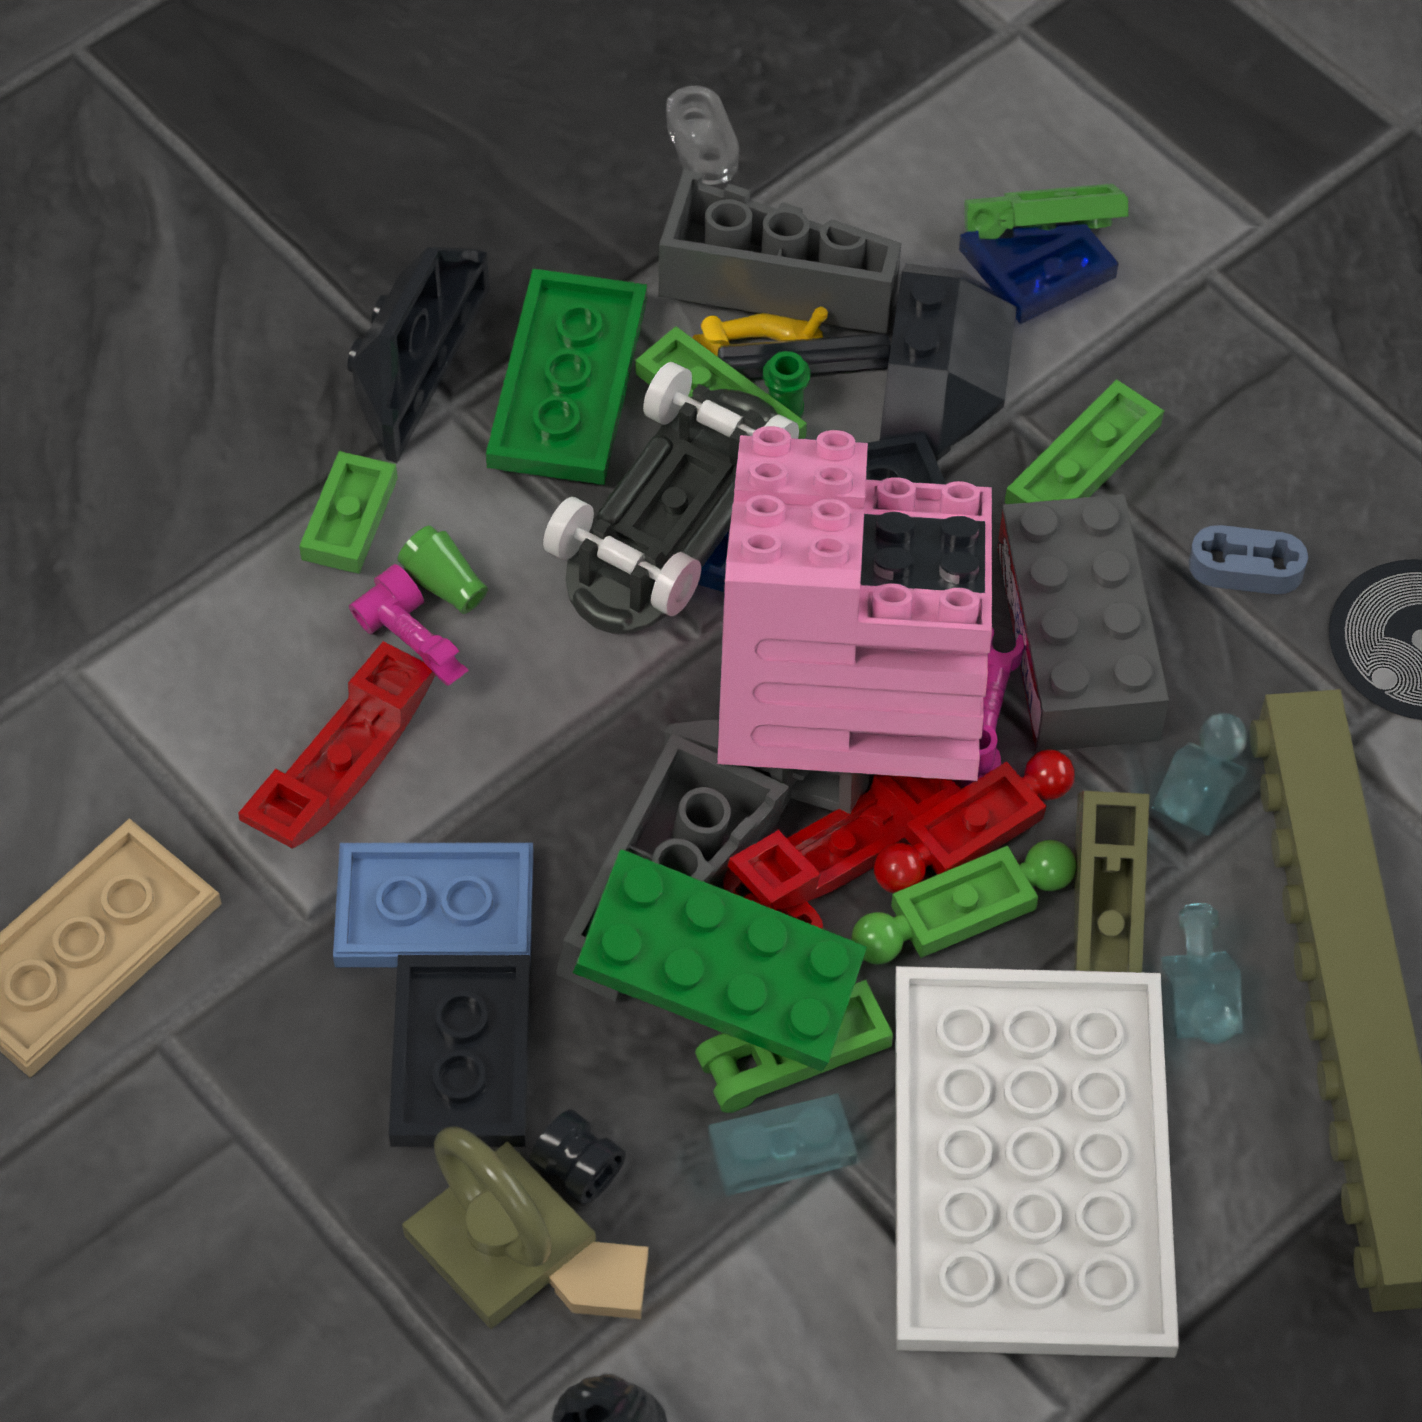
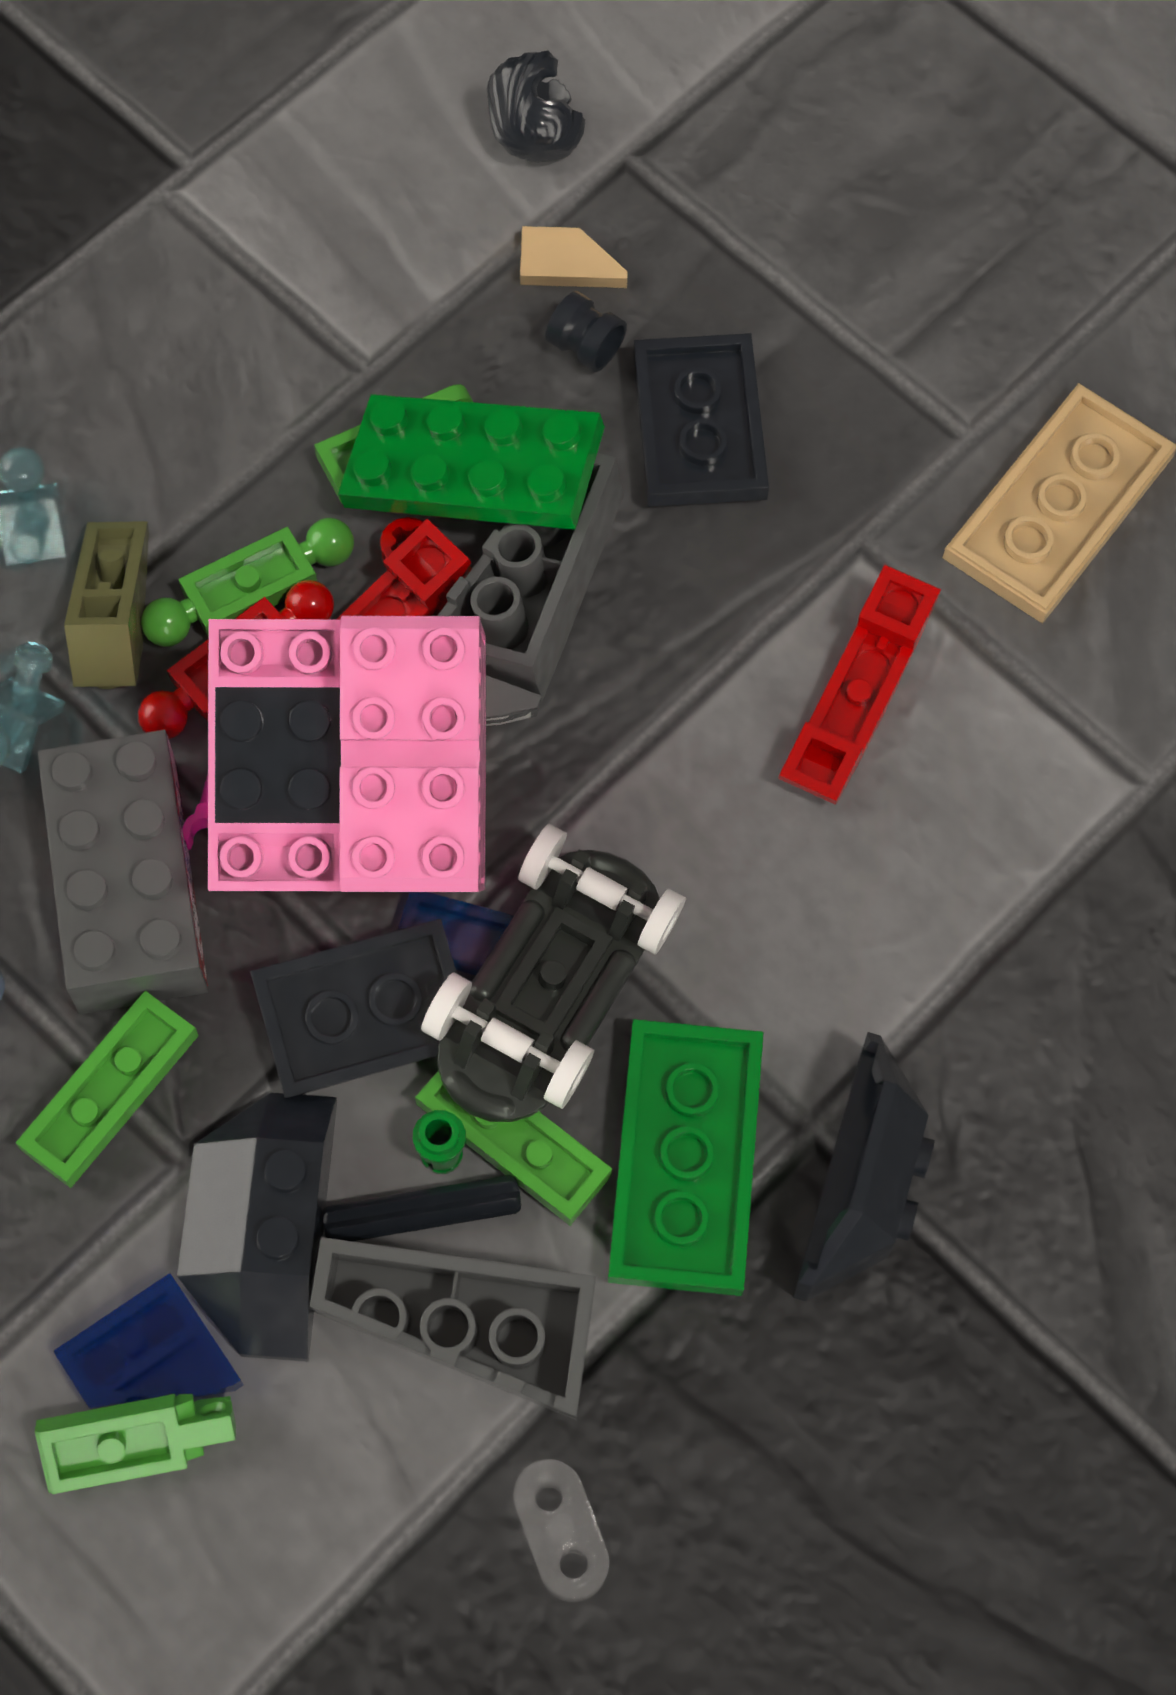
camera: 175 degrees right, 10 degrees up
bright green plate [299,451,398,574] -> none
medium blue tile [333,843,534,967] -> none
dark pink brick [349,564,469,686] -> none
bright green cone [397,525,488,614] -> none
olive tile [402,1126,596,1329] -> none
yellow piece [692,307,828,356] -> none
clear light blue plate [708,1094,857,1196] -> none
white plate [895,966,1179,1357] -> none

